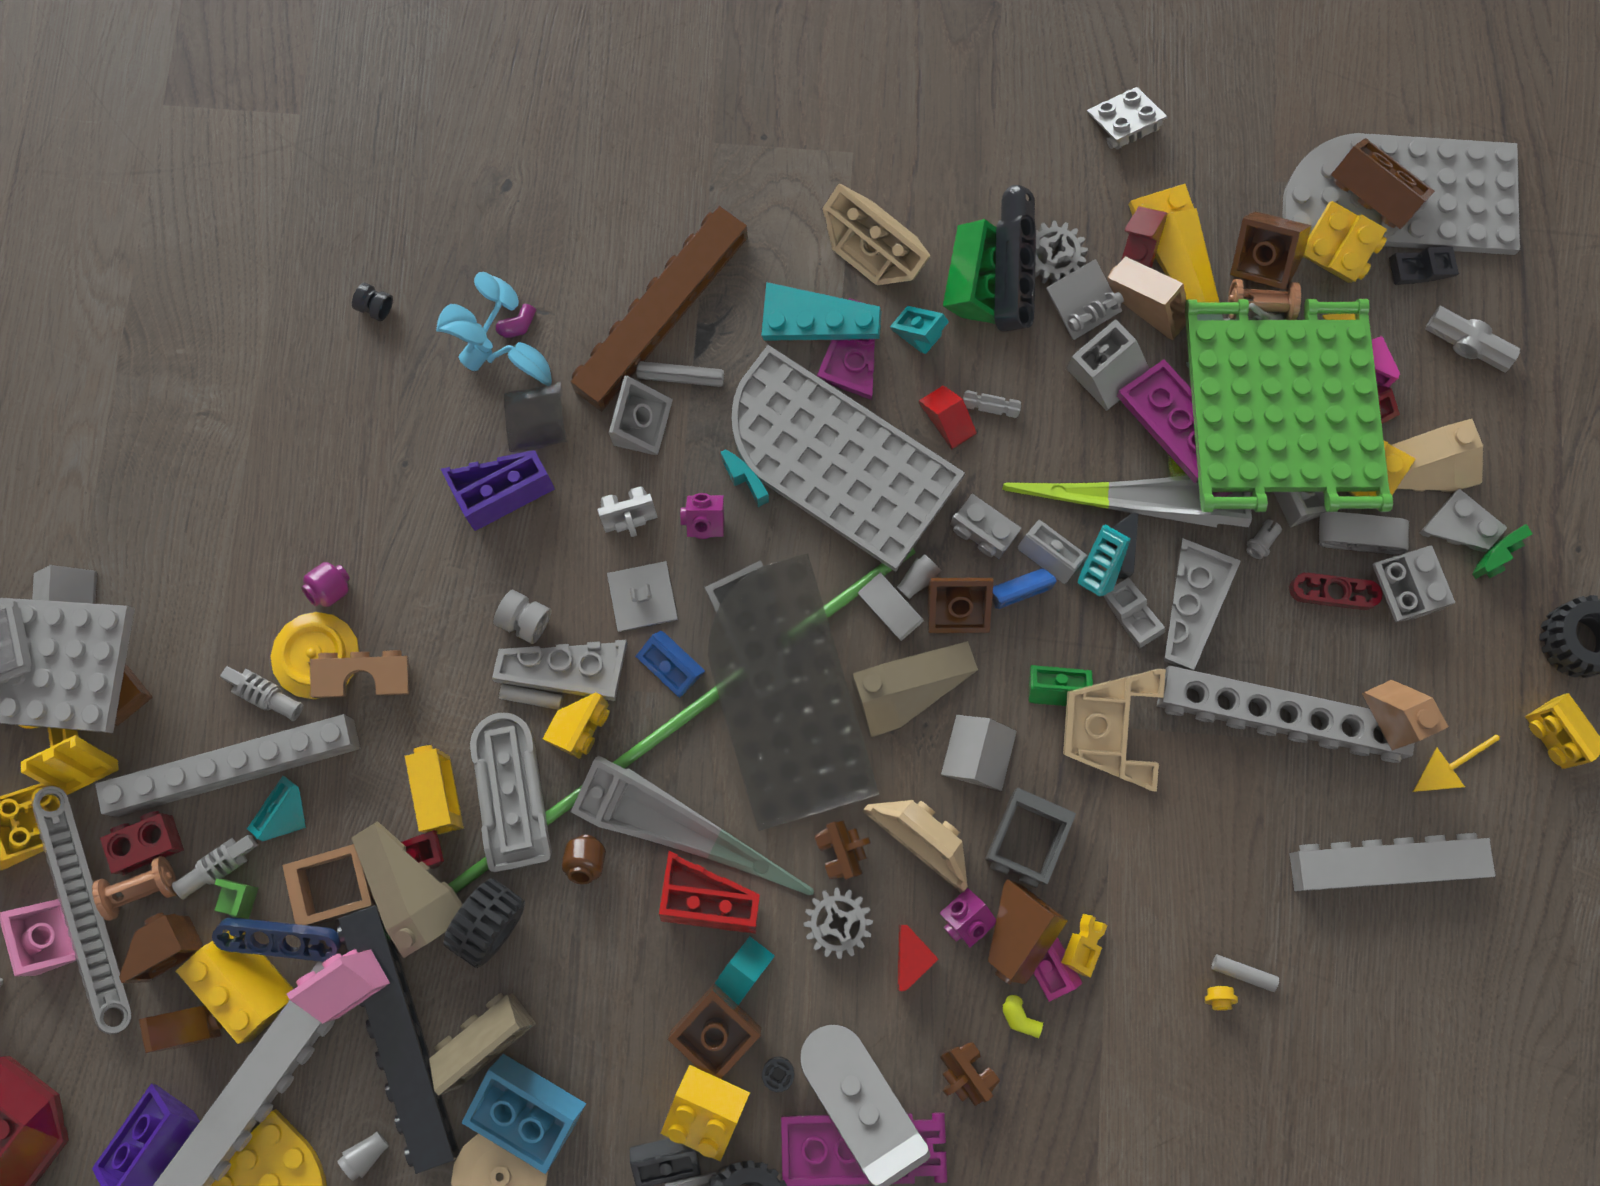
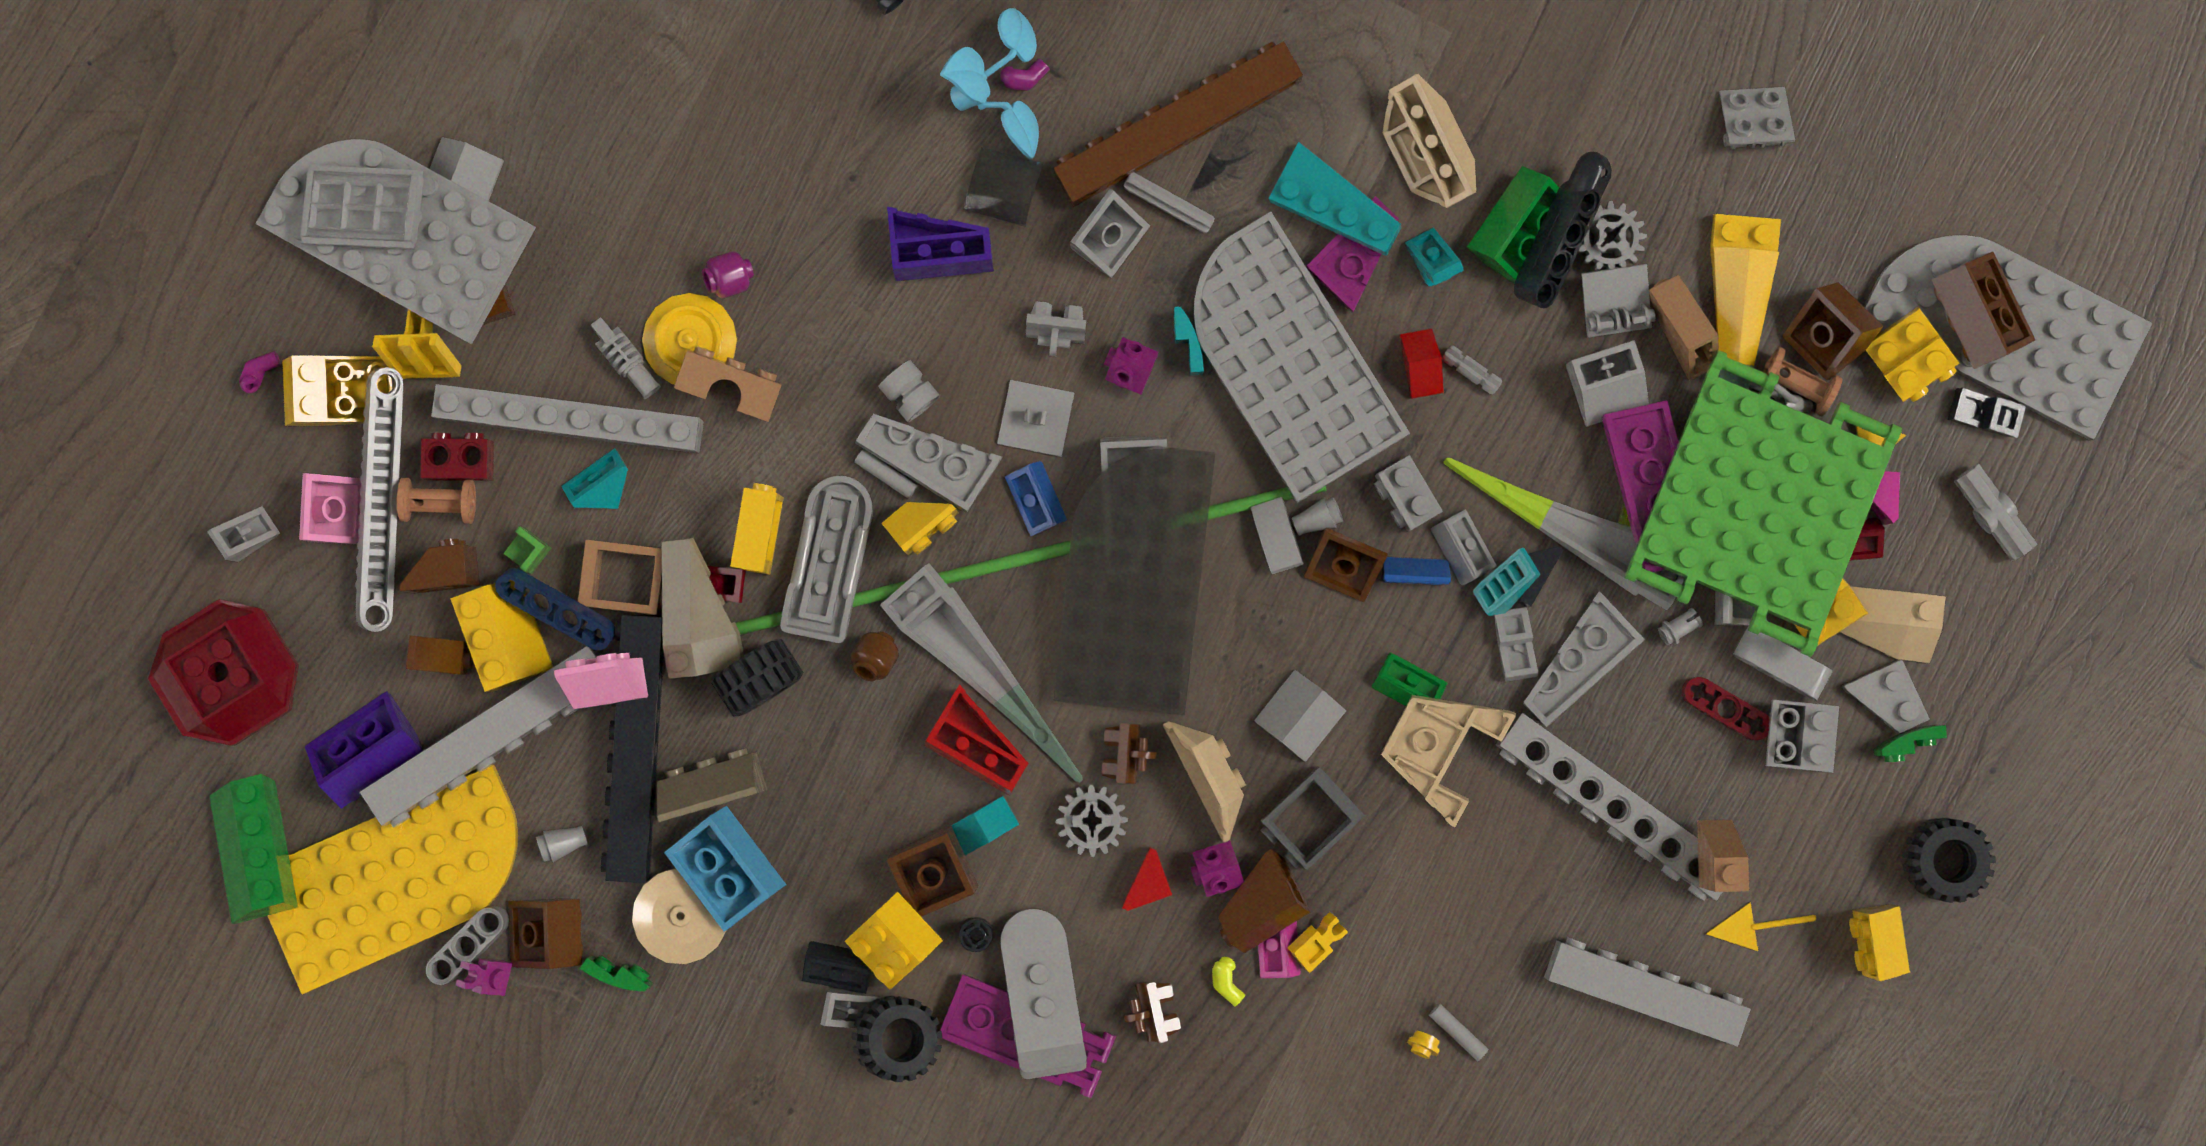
camera: 20 degrees right, 10 degrees up
light grey hinge [172,835,258,900] -> none
dark tan wedge [852,641,978,738] -> none
slope [1121,206,1168,268] -> none

